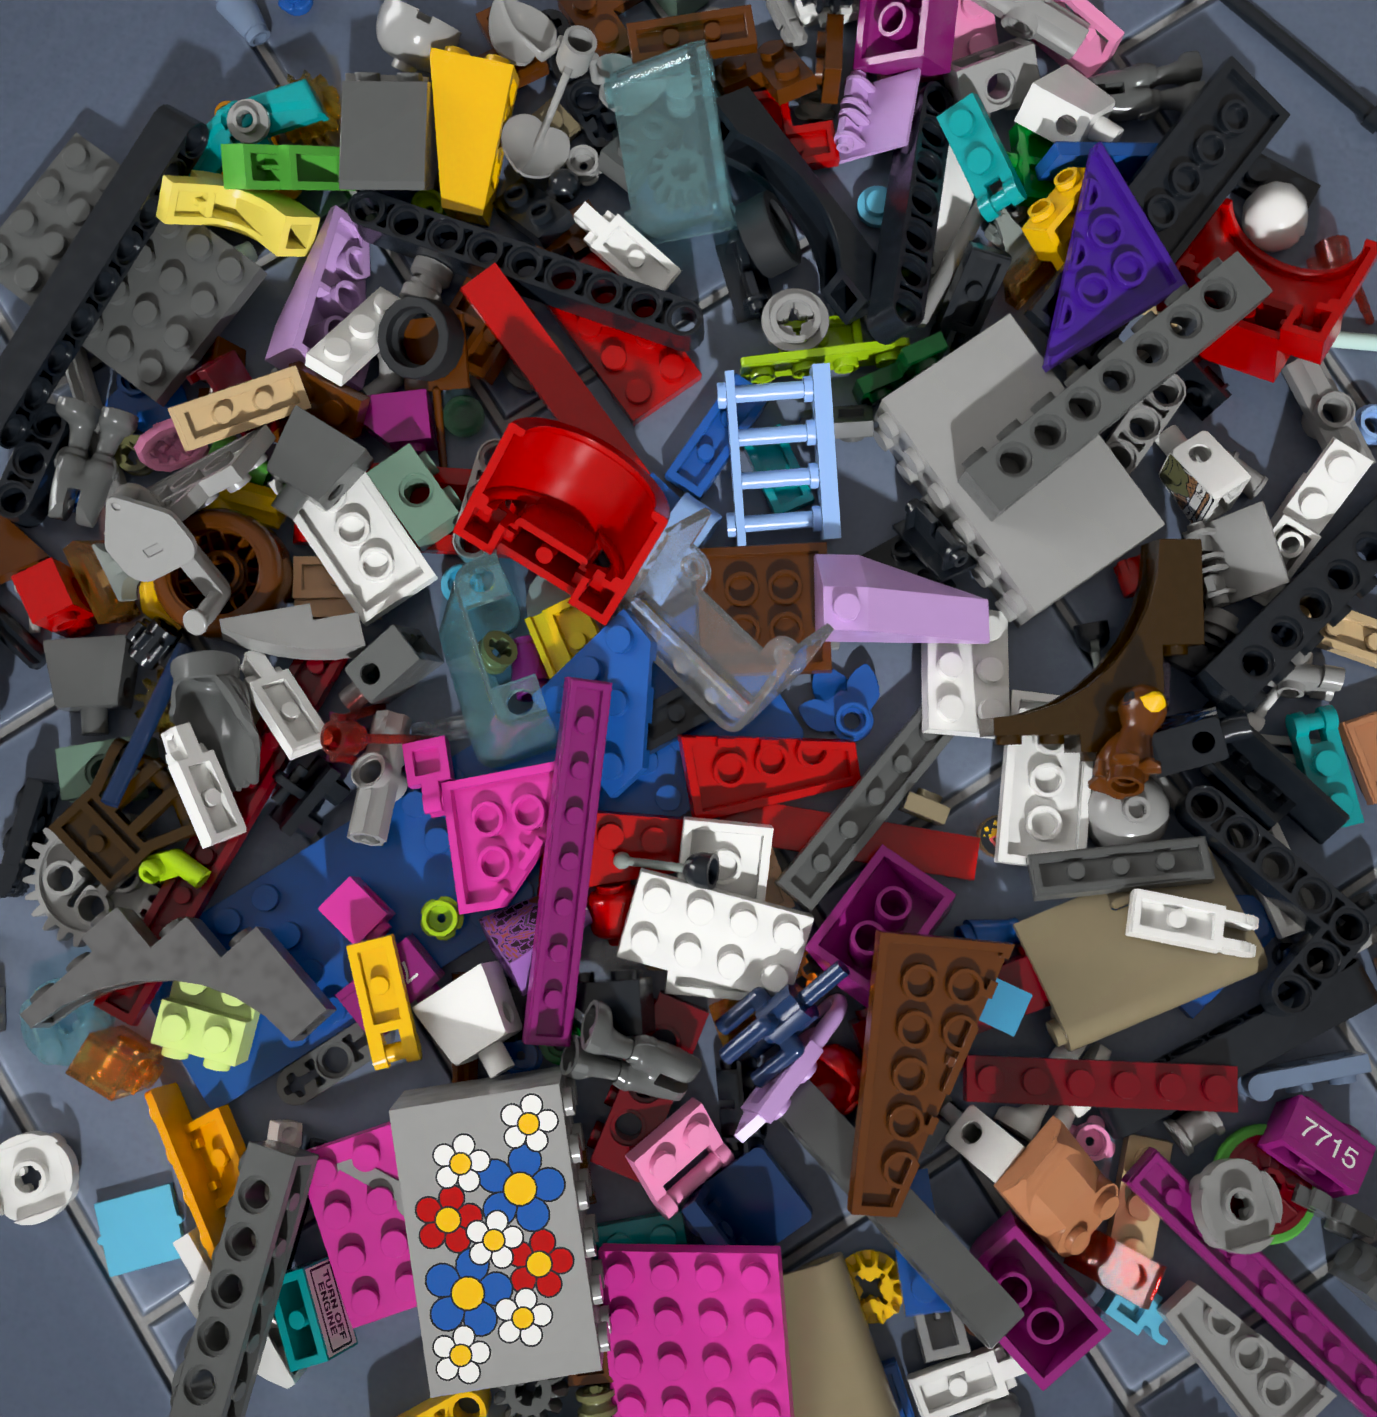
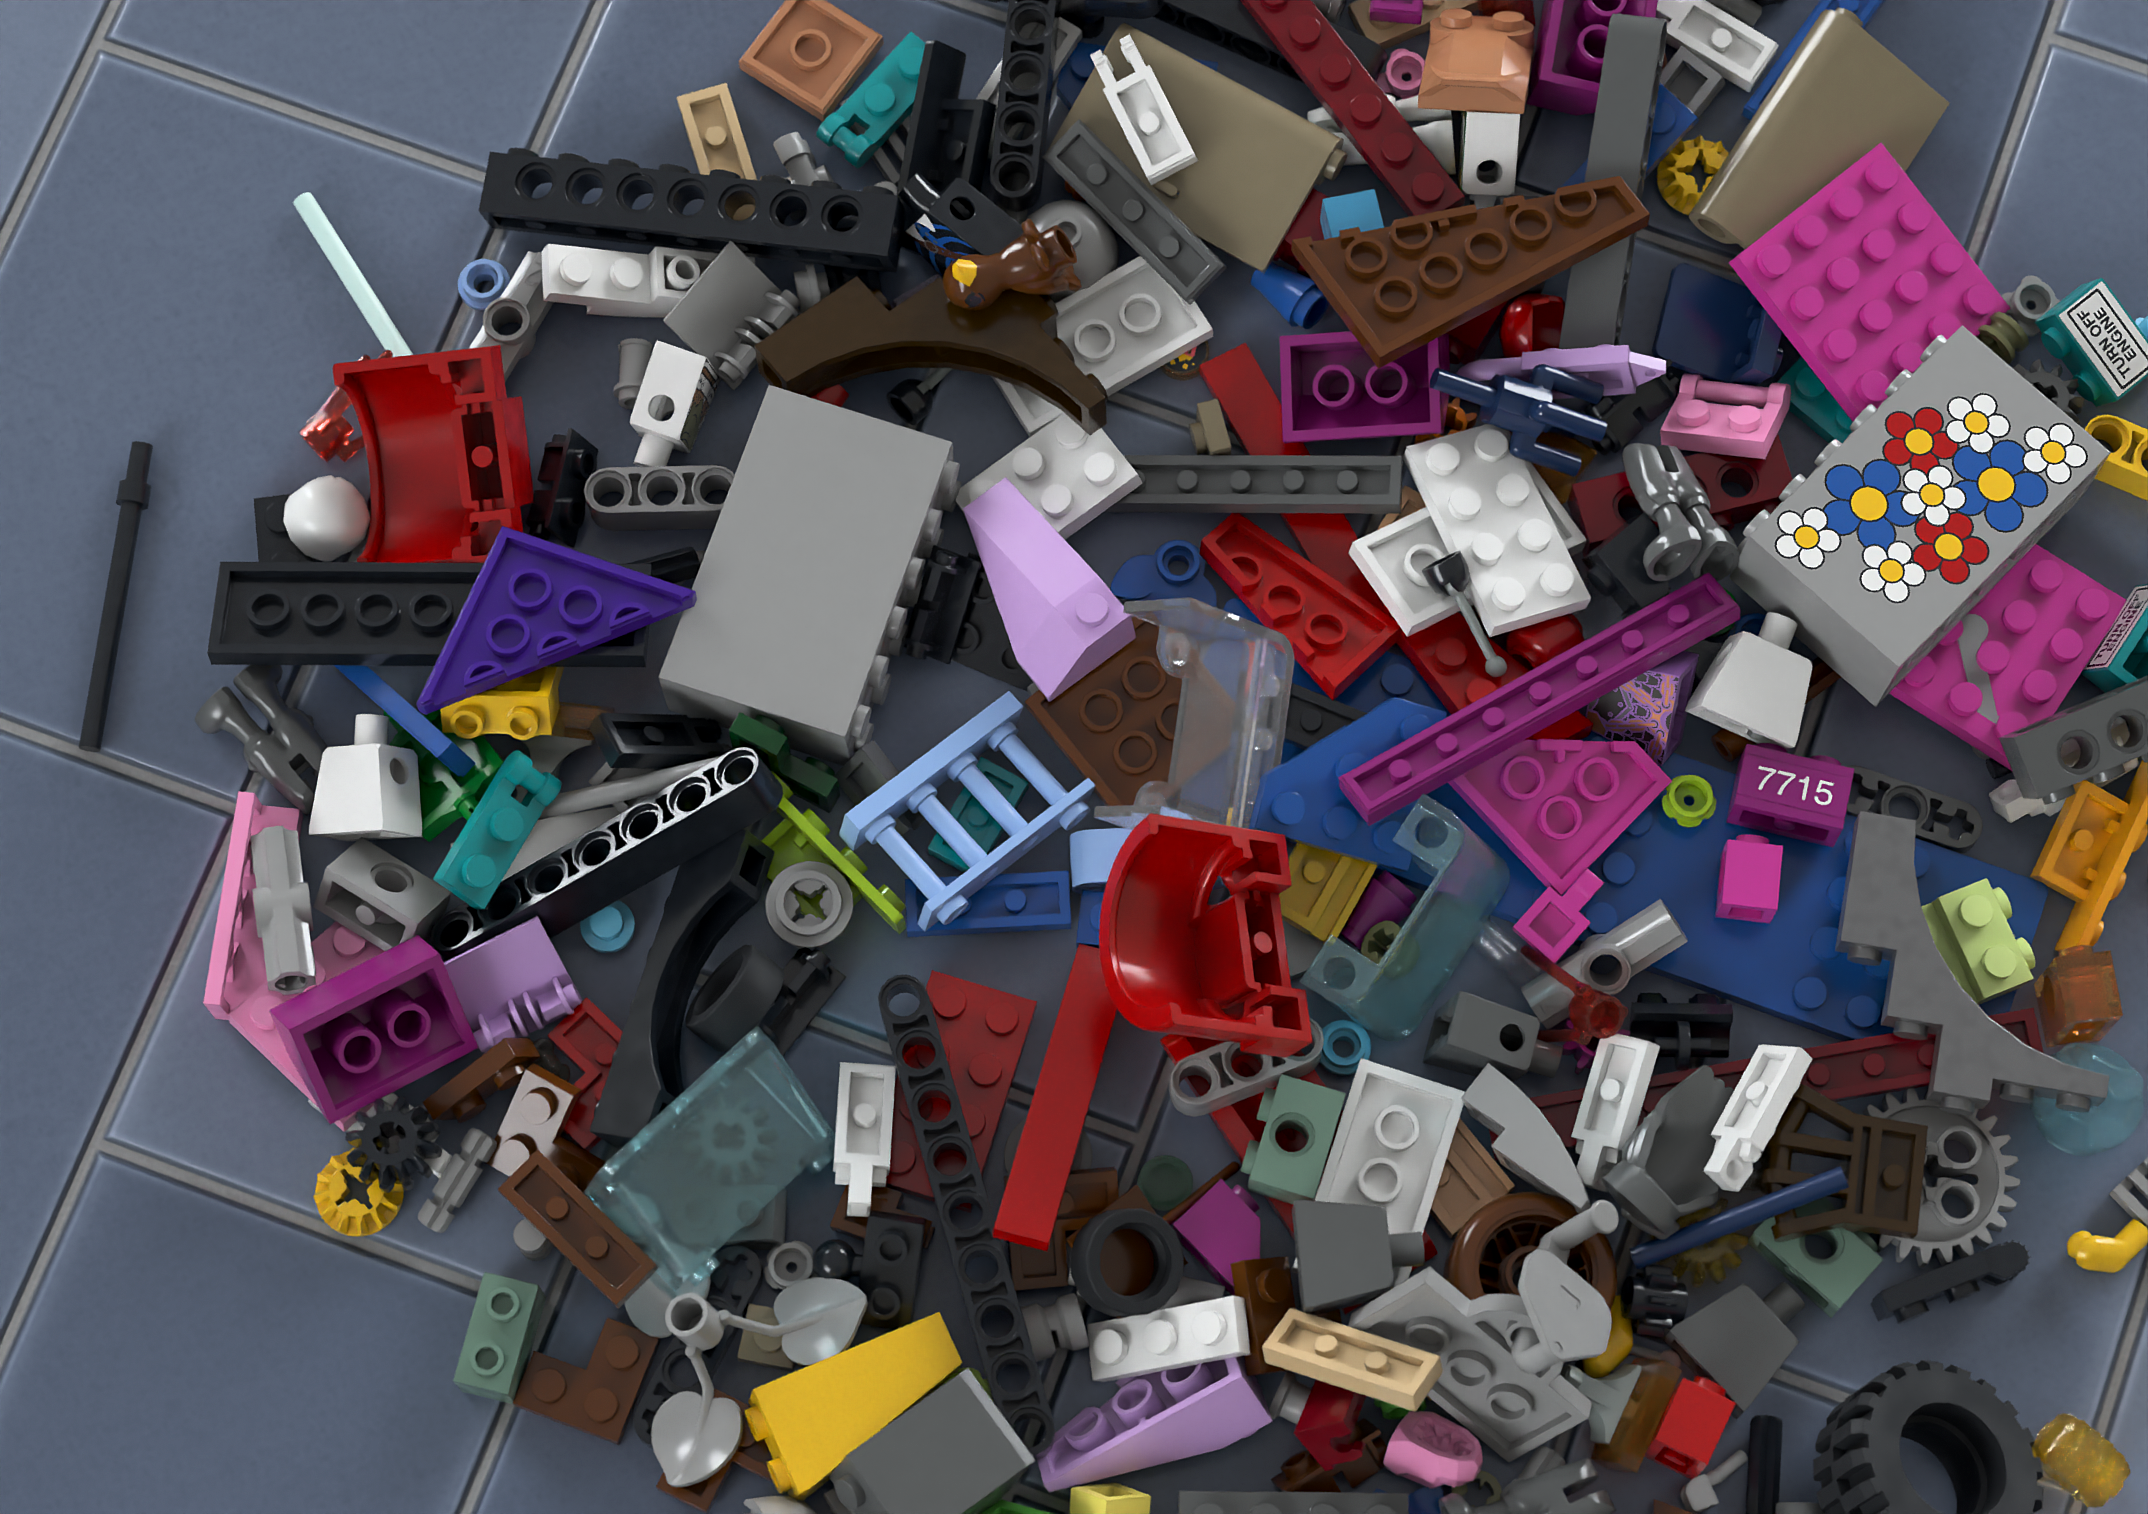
camera: 125 degrees left, 10 degrees down
lime arm [138,848,211,889] -> none
yellow plate [346,934,422,1070] -> none
dark grey brick [958,251,1273,522] -> none

